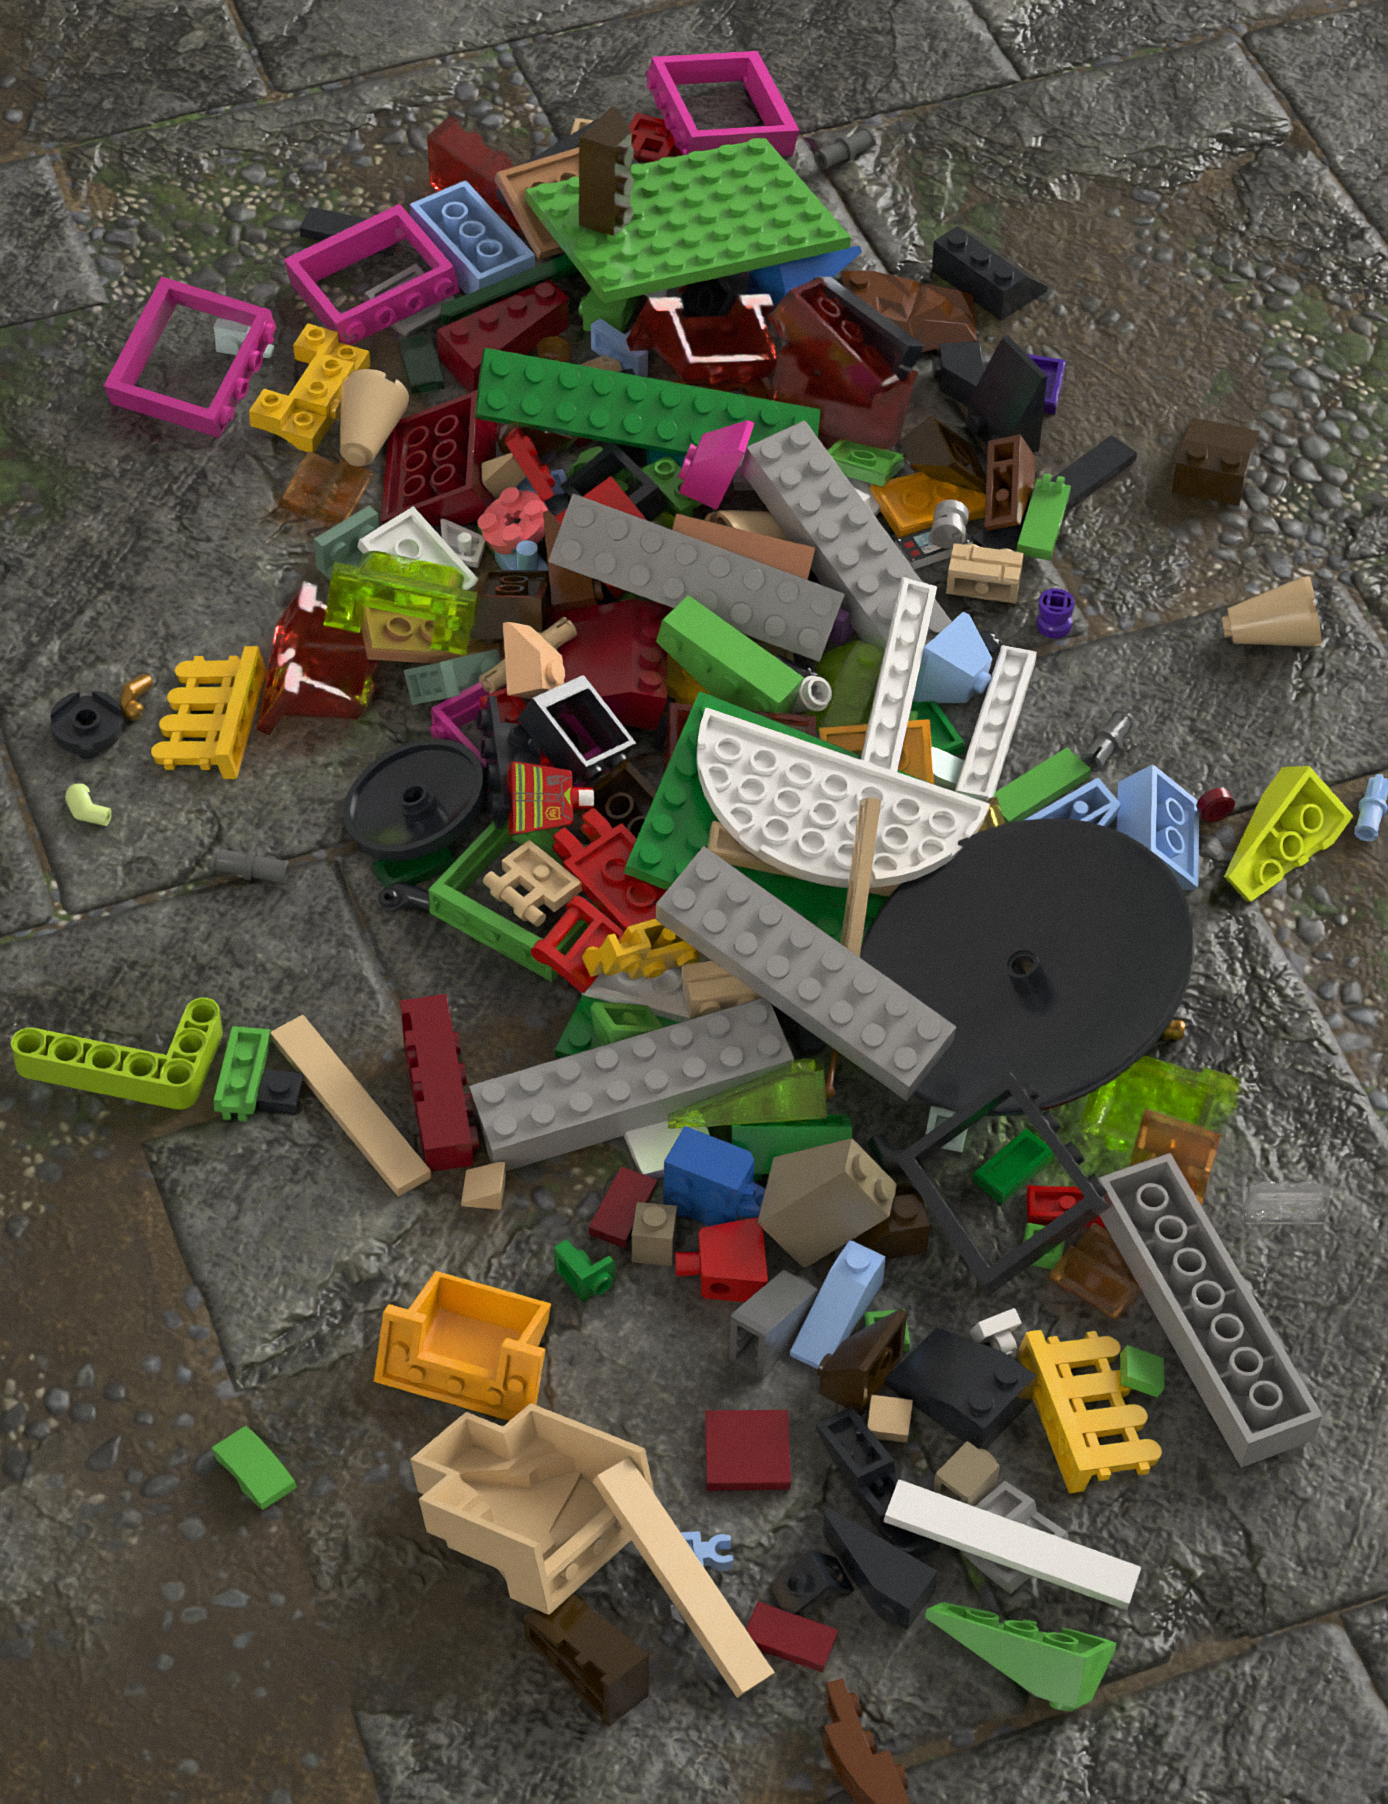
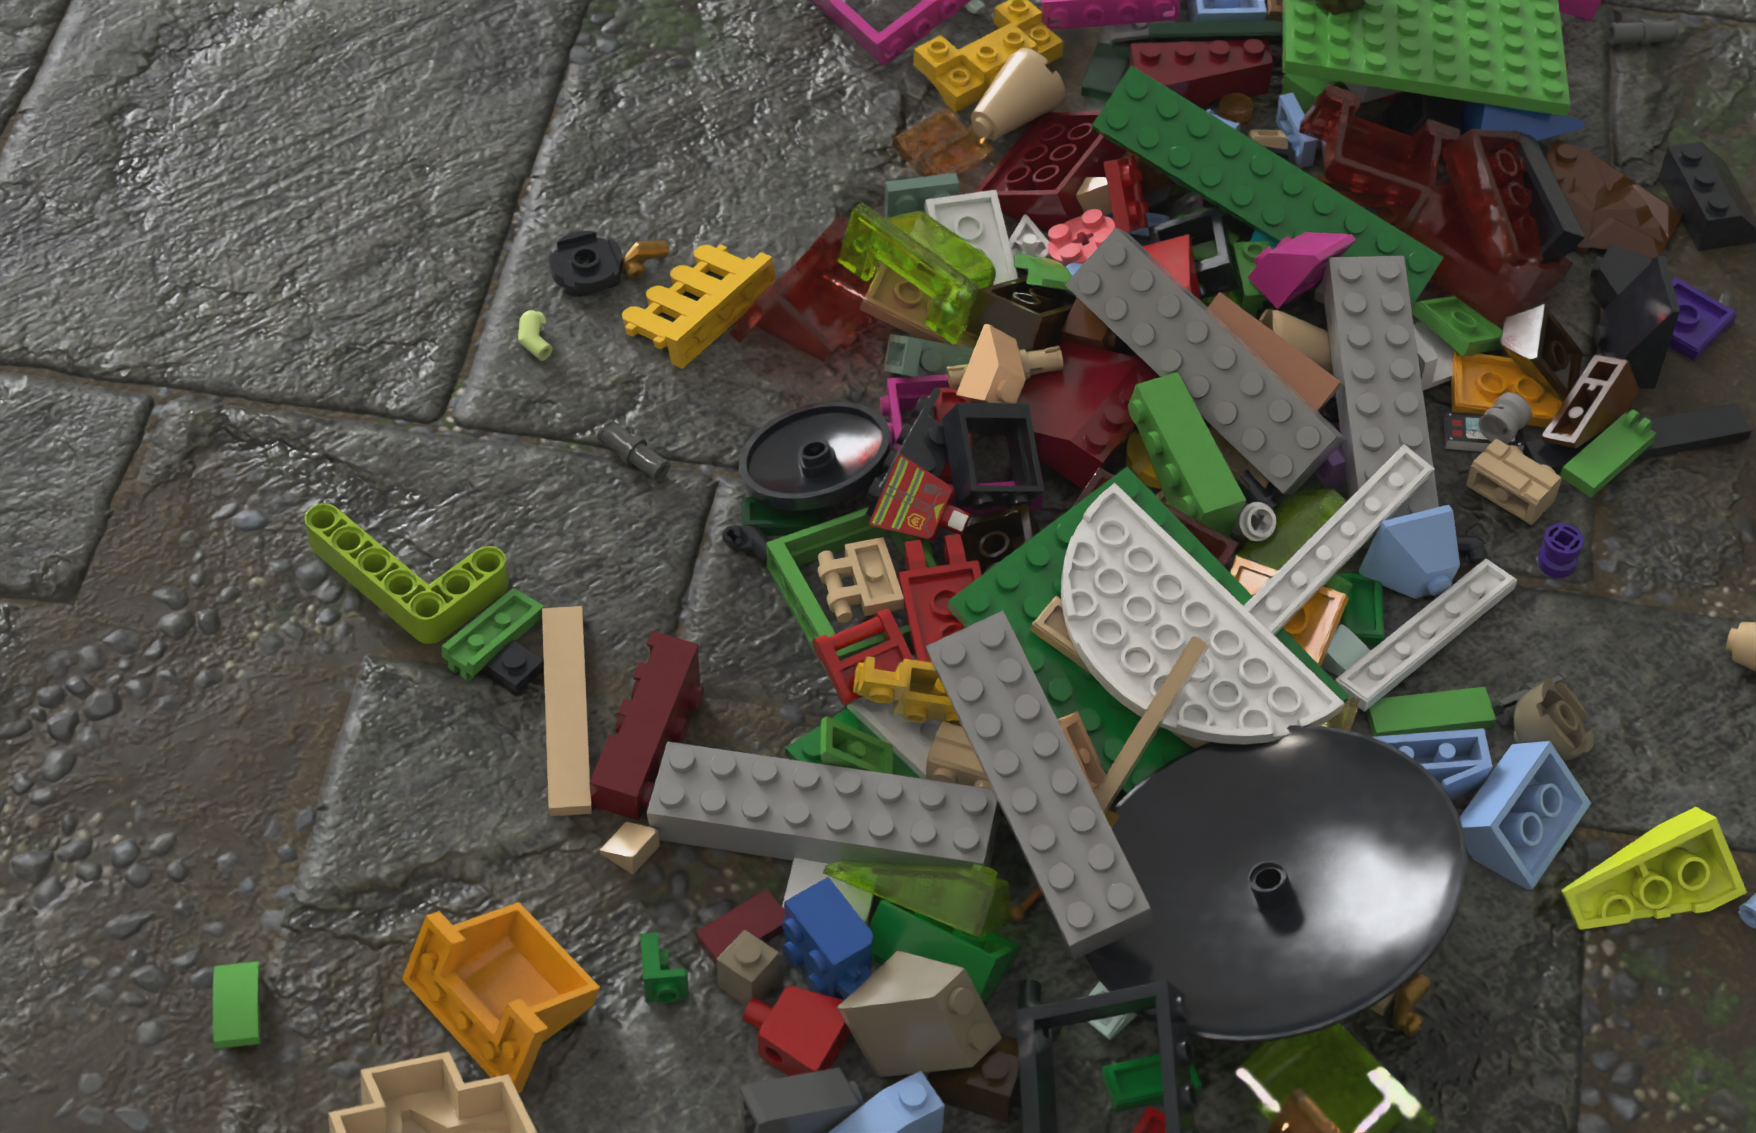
camera: 30 degrees right, 0 degrees up
dark red tile [1196,788,1235,822] -> none
none -> bright green slope [1014,252,1072,291]
none -> dark tan cylinder [1513,679,1594,763]

